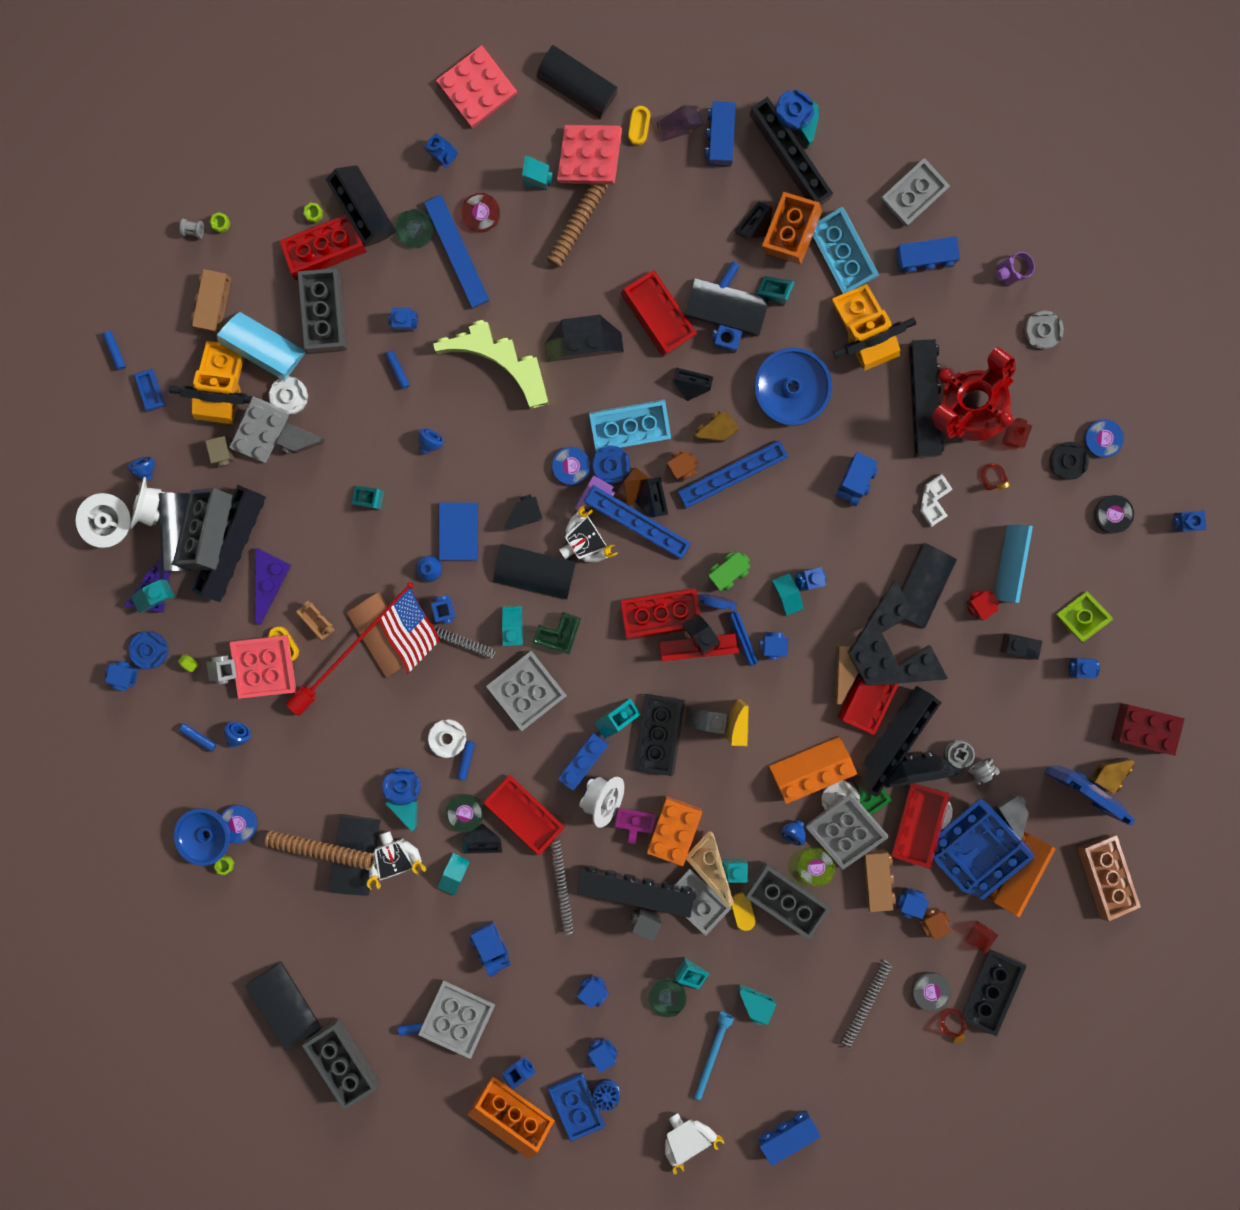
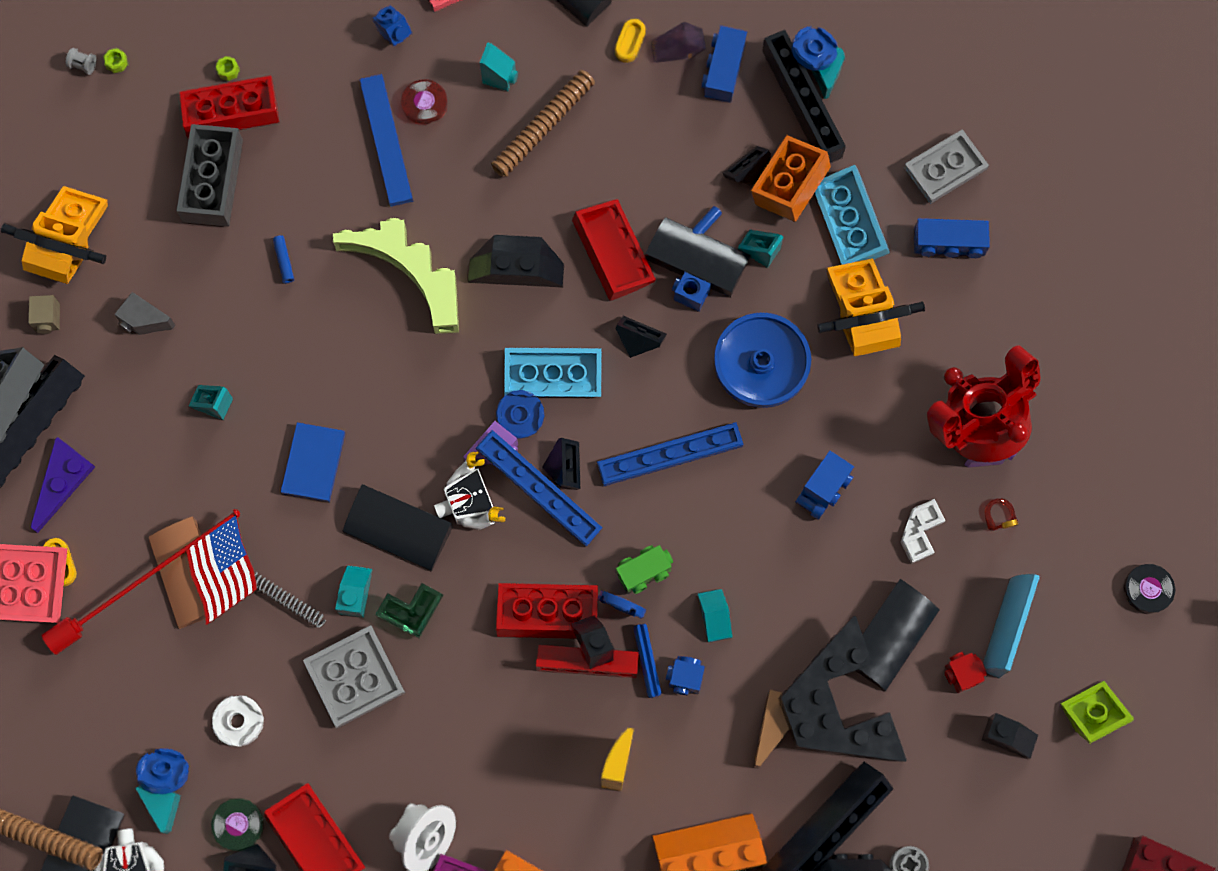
camera: 10 degrees right, 15 degrees down
medium nougat brick [191,269,231,334] -> none
medium azure slope [217,312,306,381] -> none
light grey plate [229,396,290,463] -> none
white tile [269,376,308,415] -> none
medium nougat hinge [295,601,335,641] -> none
black brick [325,165,396,246] -> none
blue brick [388,308,418,332] -> none
clear green tile [395,209,434,249] -> none
blue brick [415,556,442,582] -> none
blue brick [418,428,444,454] -> none
blue brick [431,595,457,625] -> none
blue piece [457,740,475,780] -> none
black slope [504,494,543,531] -> none
blue tile [552,447,590,485] -> none
coral plate [557,125,622,184] -> none
blue brick [558,731,609,791] -> none
teal slope [594,698,641,739] -> none
reddish brown slope [614,467,651,507] -> none
black slope [634,694,686,776] -> none
dark orange brick [666,450,698,482] -> none
flat silver slope [685,707,727,734] -> none
pearl gold slope [694,410,739,442] -> none
blue brick [795,567,826,591] -> none
red slope [837,662,899,735] -> none
black brick [909,339,944,458] -> none
medium lavender piece [995,252,1035,286] -> none
clear red brick [1002,418,1032,449] -> none
light grey tile [1024,311,1064,350] -> none
black tile [1049,442,1089,480] -> none
blue brick [1068,658,1100,679] -> none
blue tile [1084,419,1124,458] -> none

